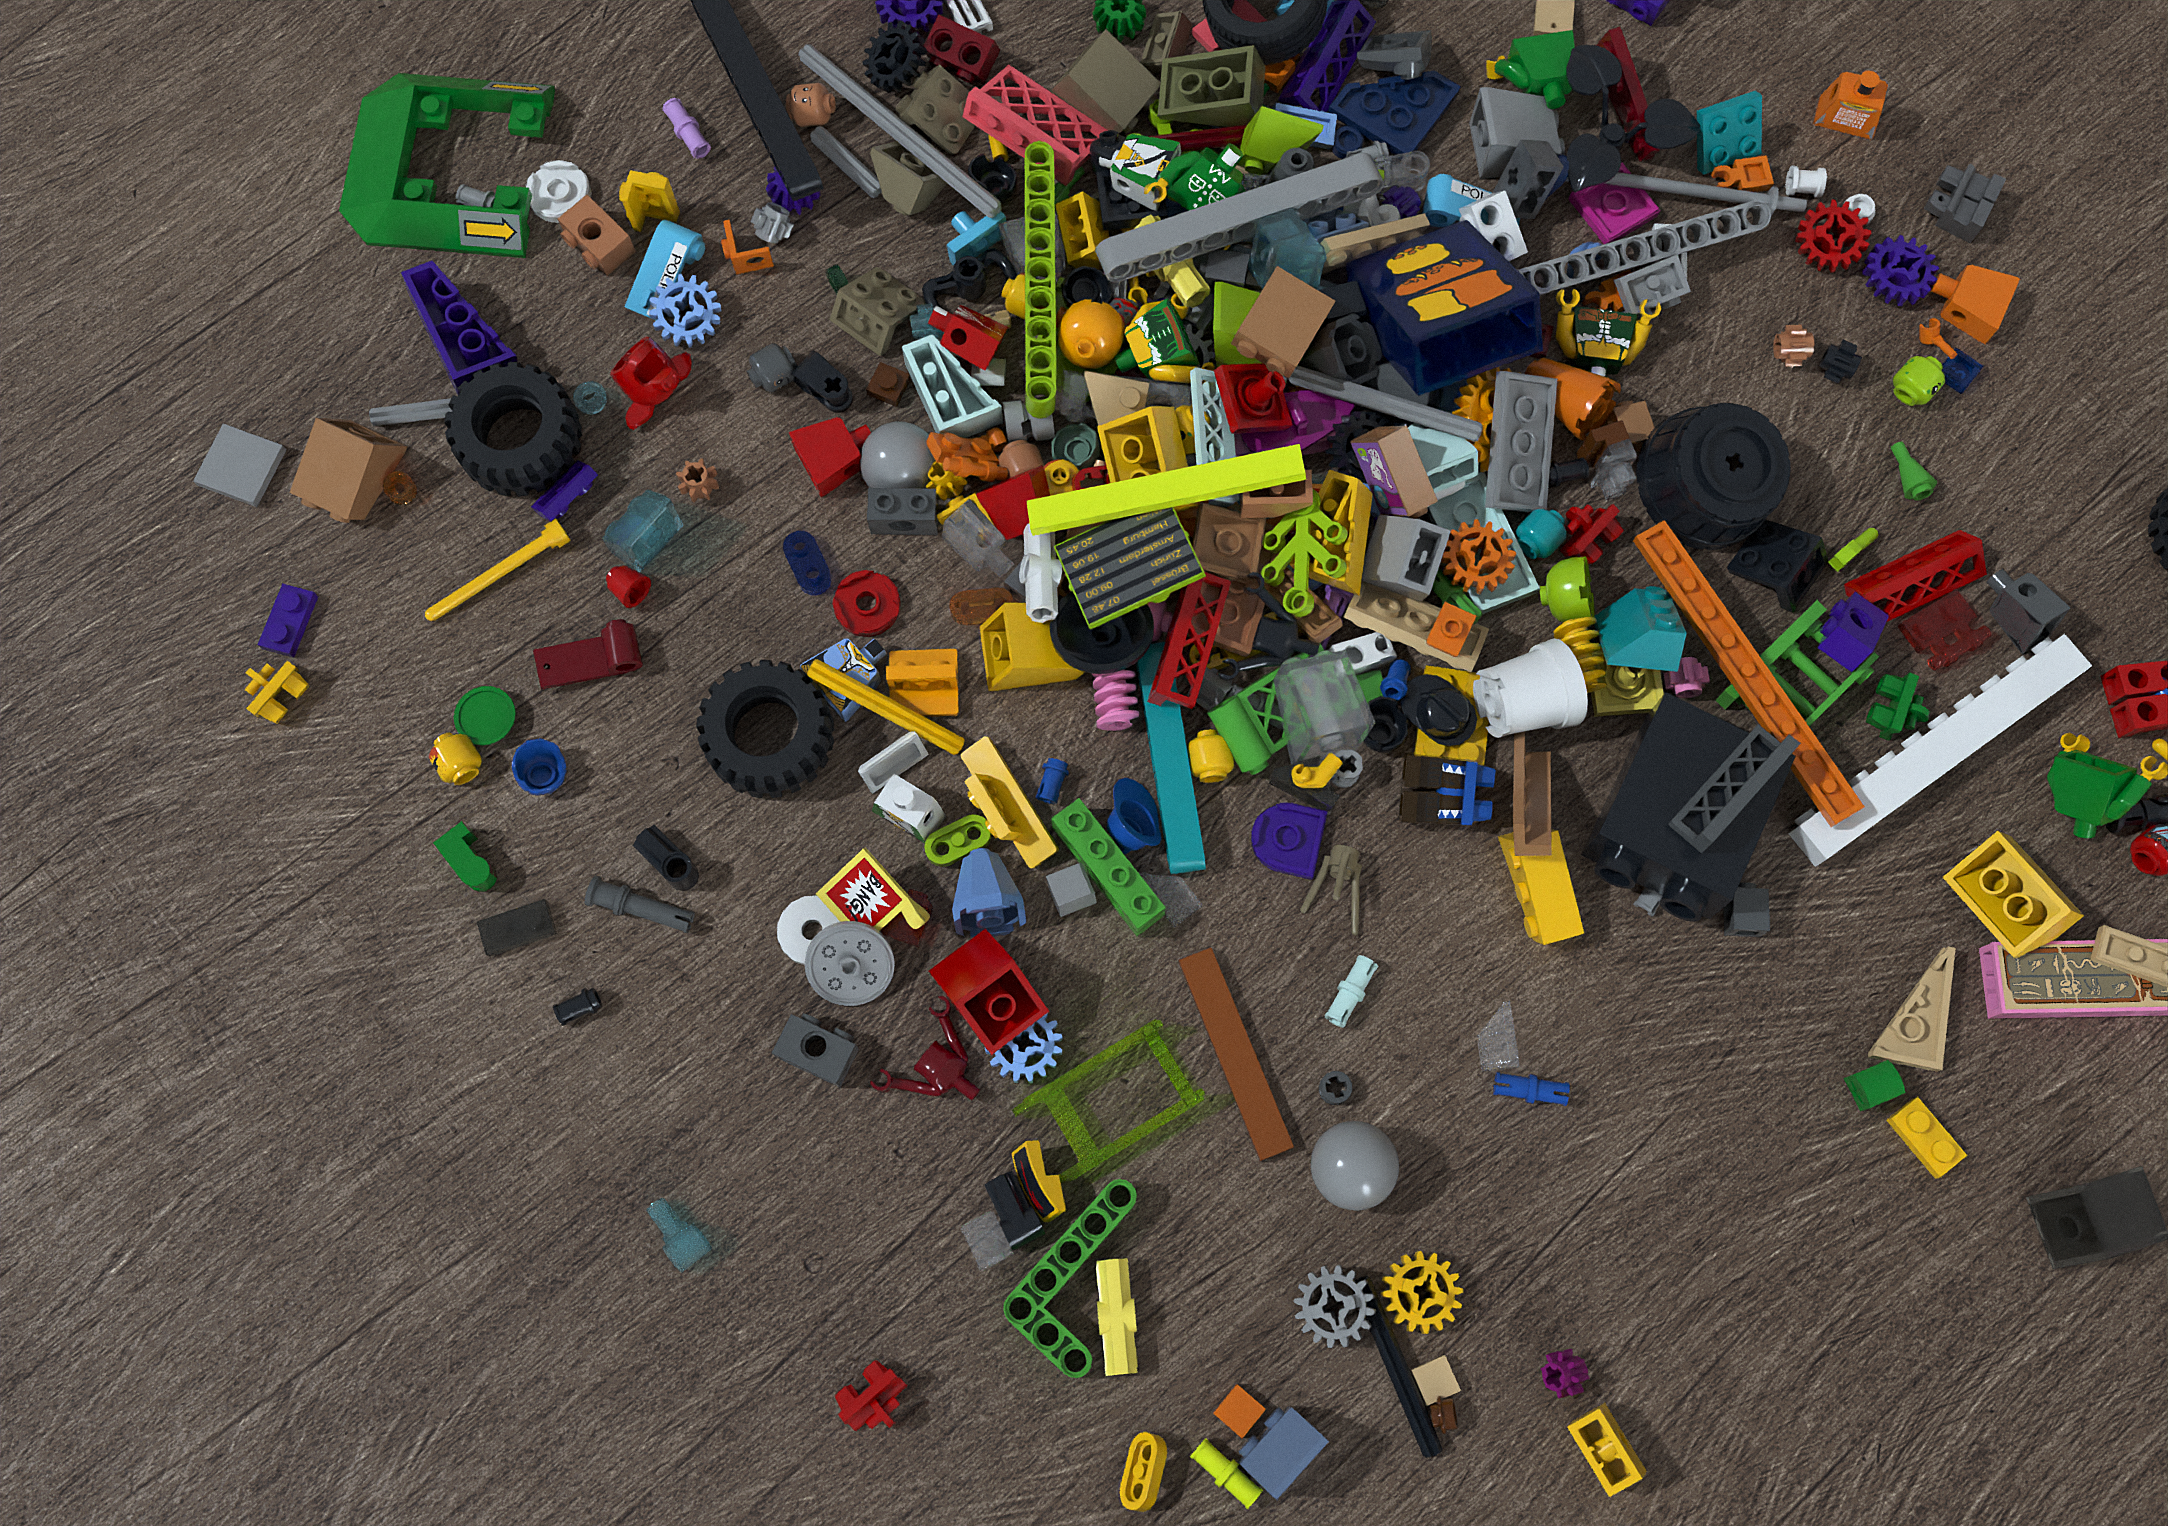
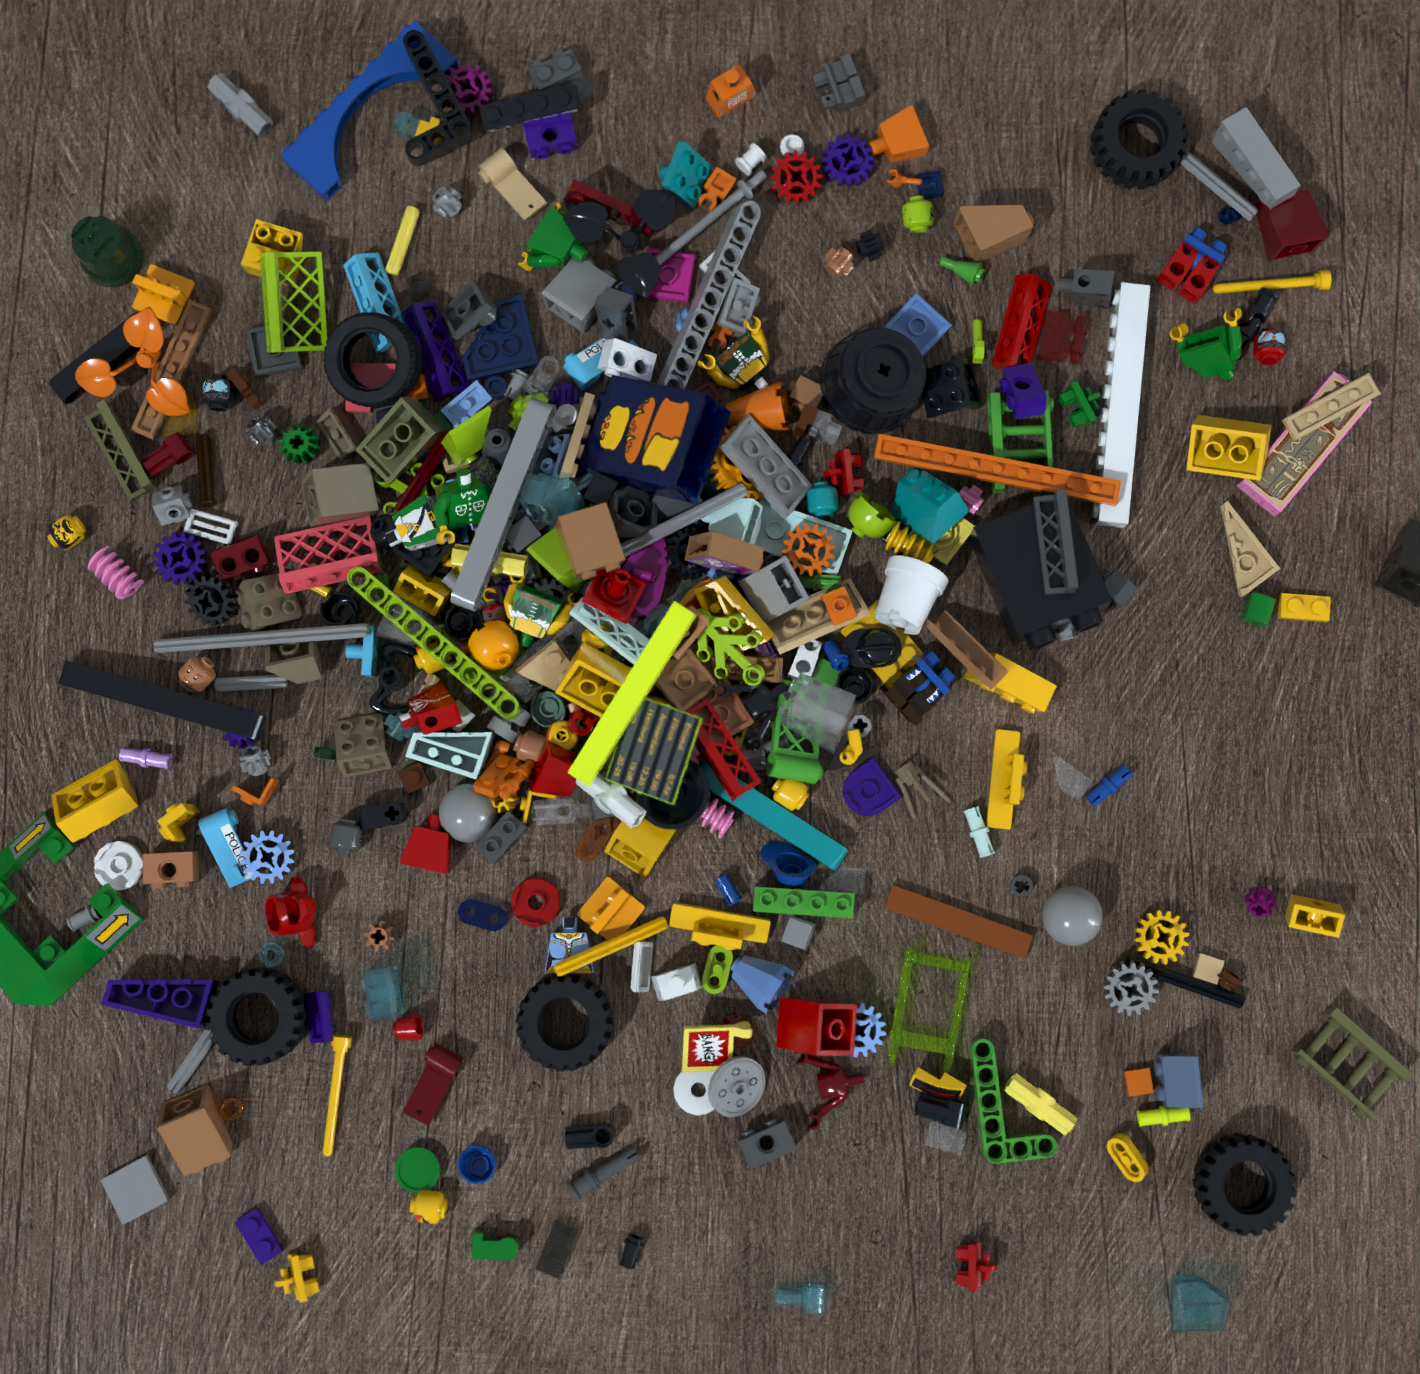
camera: 50 degrees left, 10 degrees up
none -> yellow slope [51,759,138,843]
none -> medium blue plate [884,293,952,357]
none -> medium nougat slope [953,205,1034,263]
none -> yellow bracket [986,729,1027,830]

